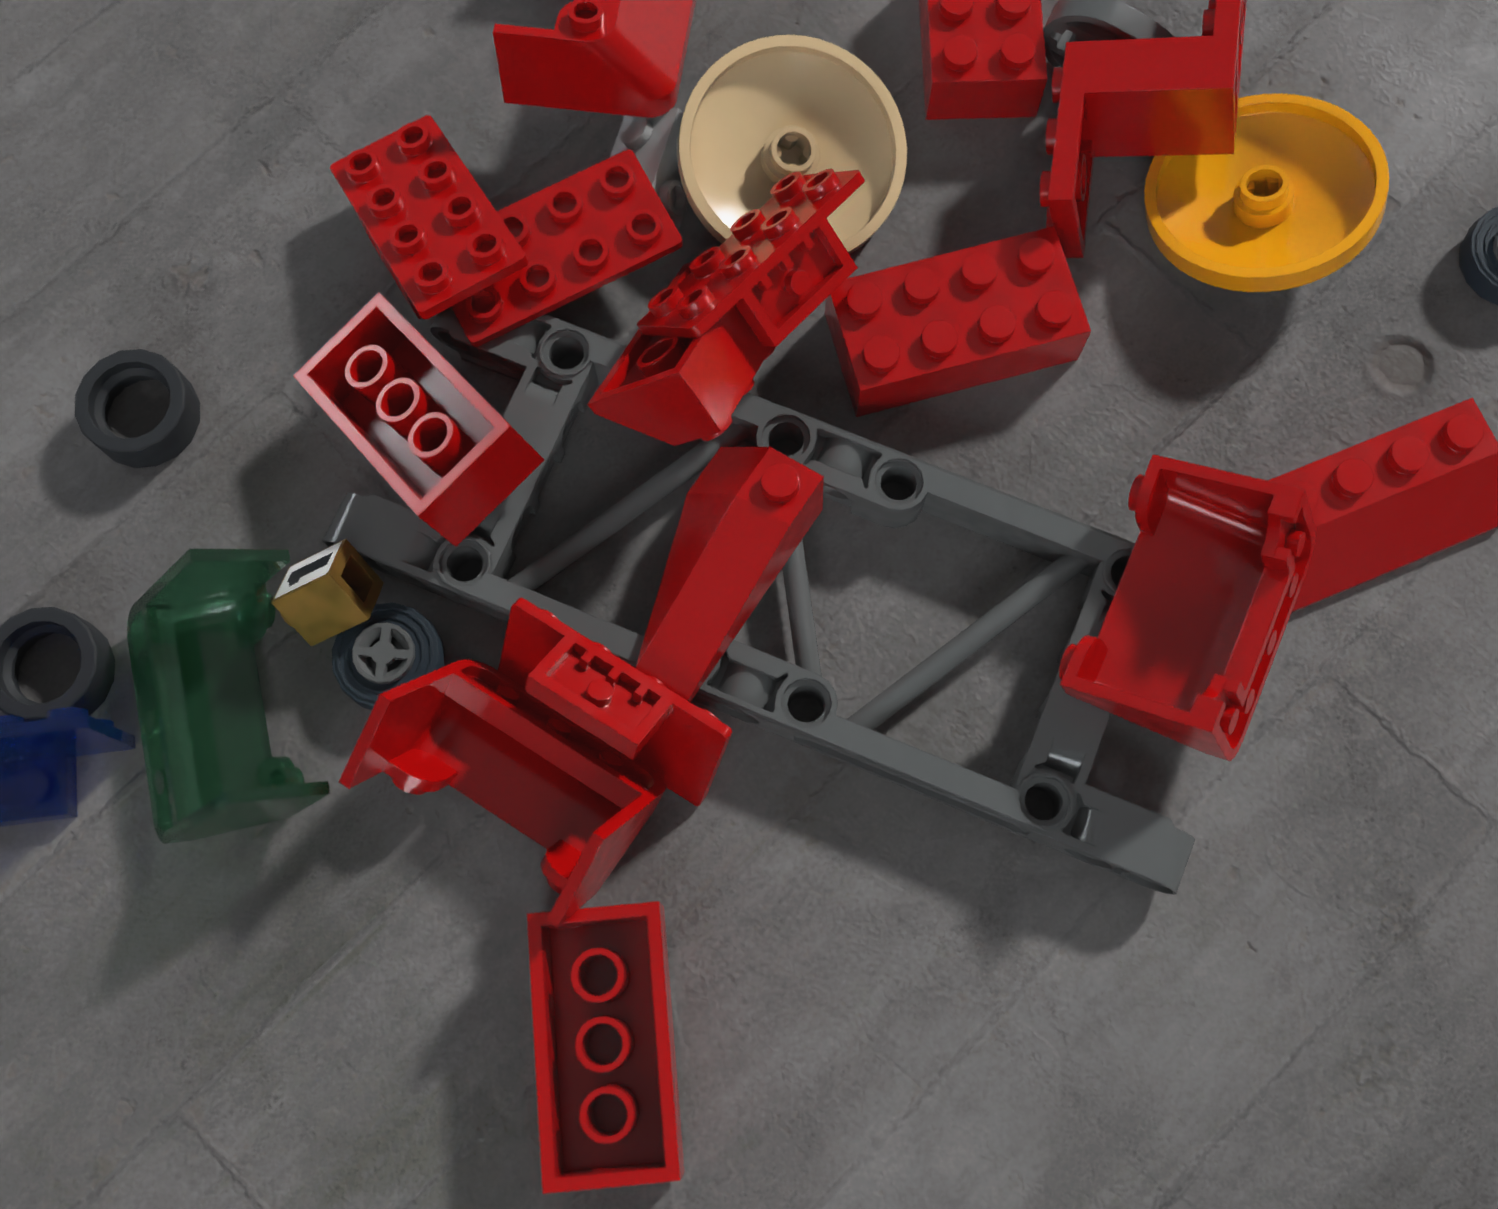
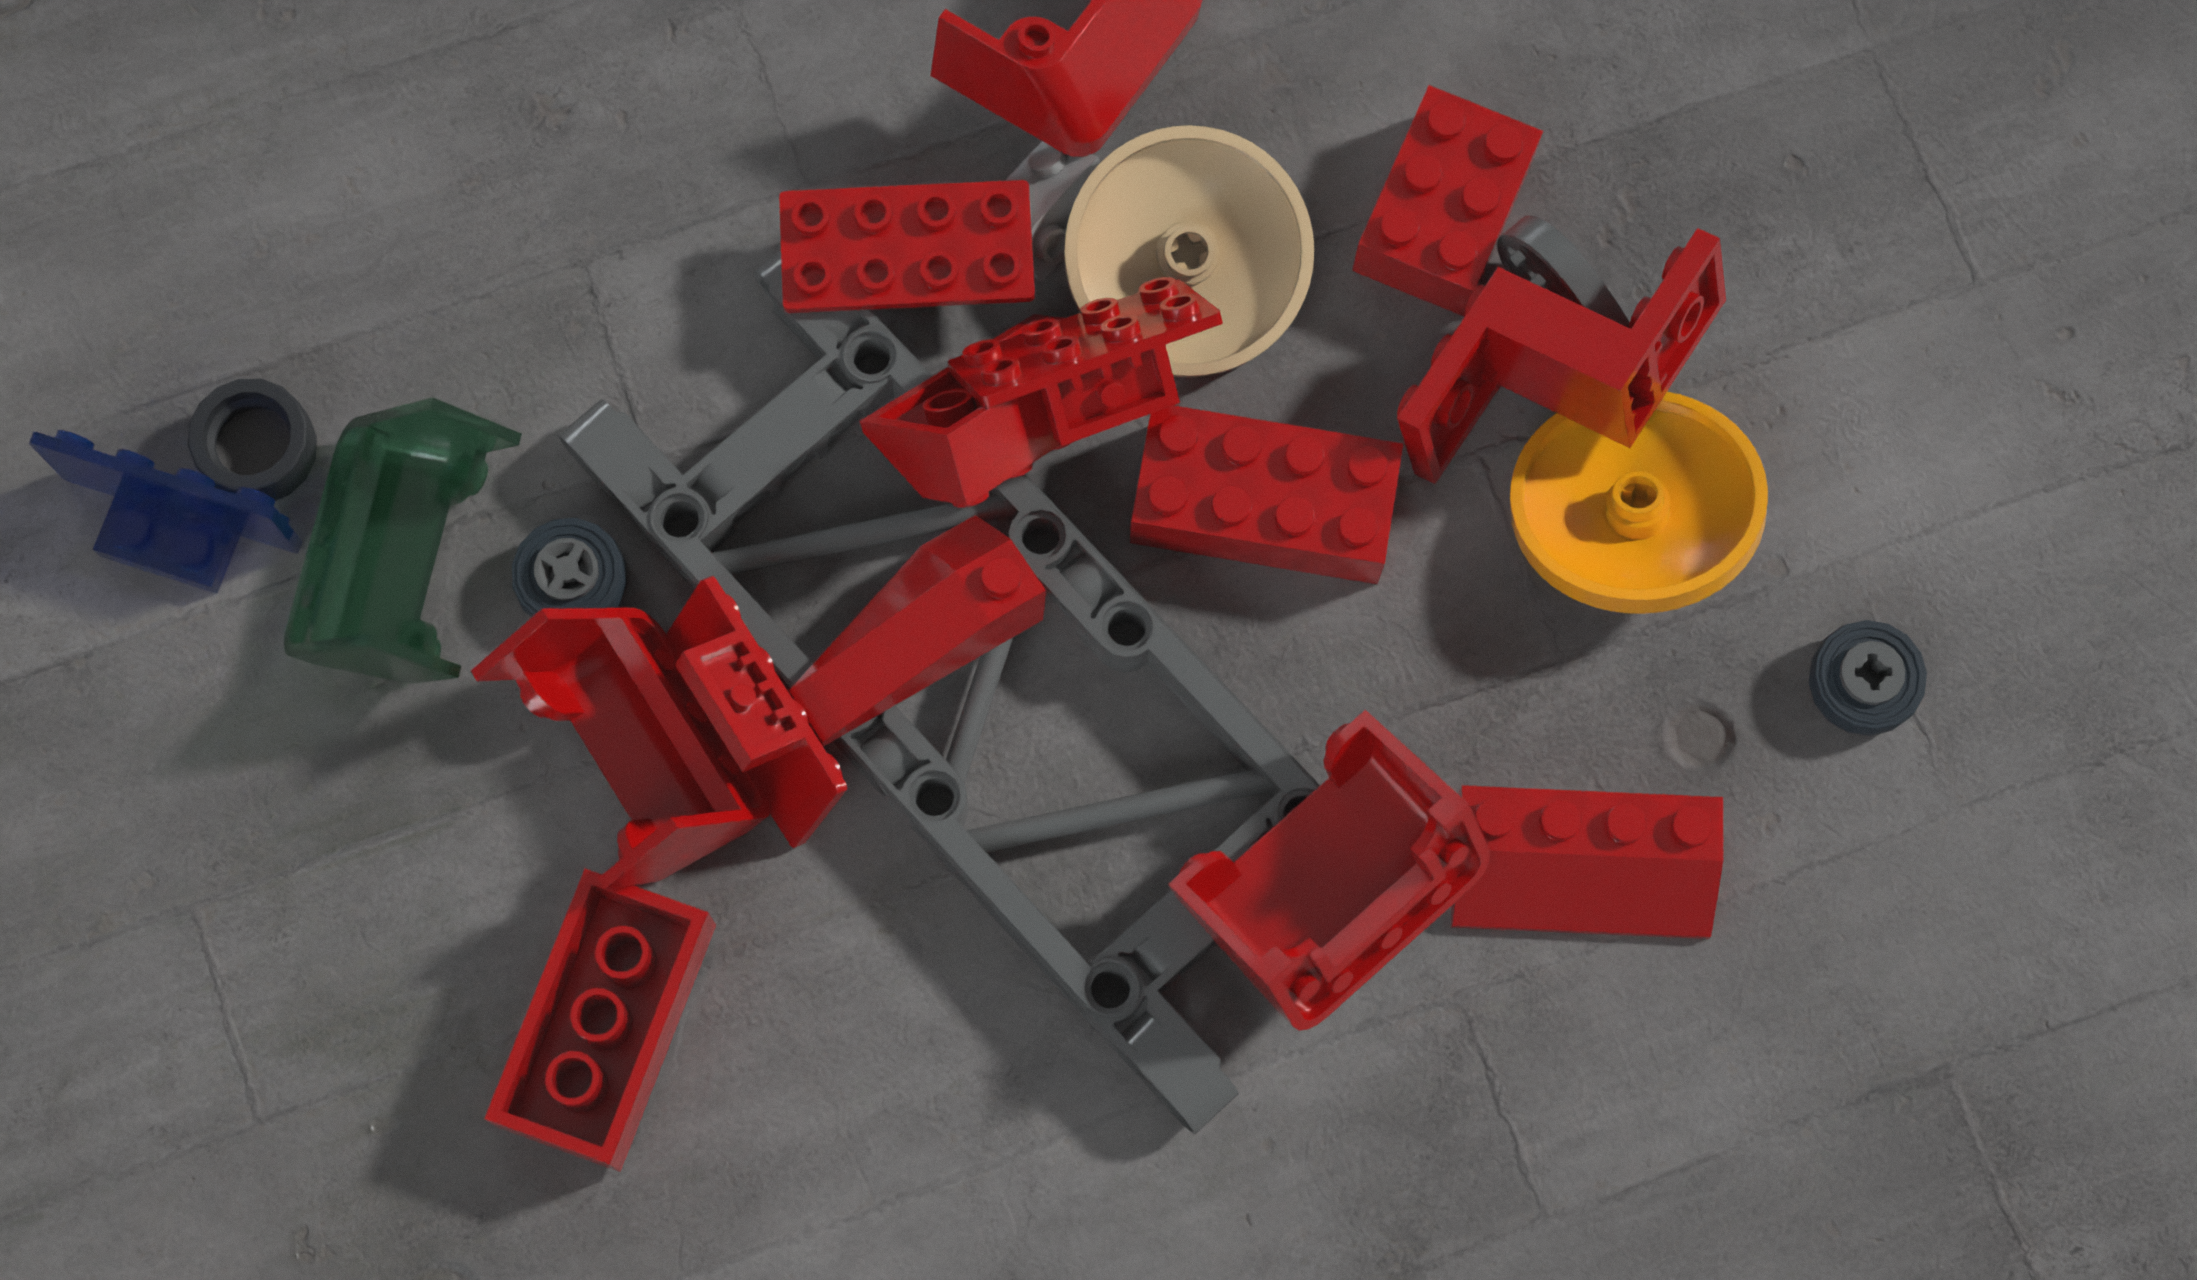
camera: 20 degrees right, 0 degrees up
black tyre [75,349,200,468] -> none
pearl gold brick [271,539,384,647] -> none
red brick [293,292,545,547] -> none
red bracket [330,115,528,320] -> none

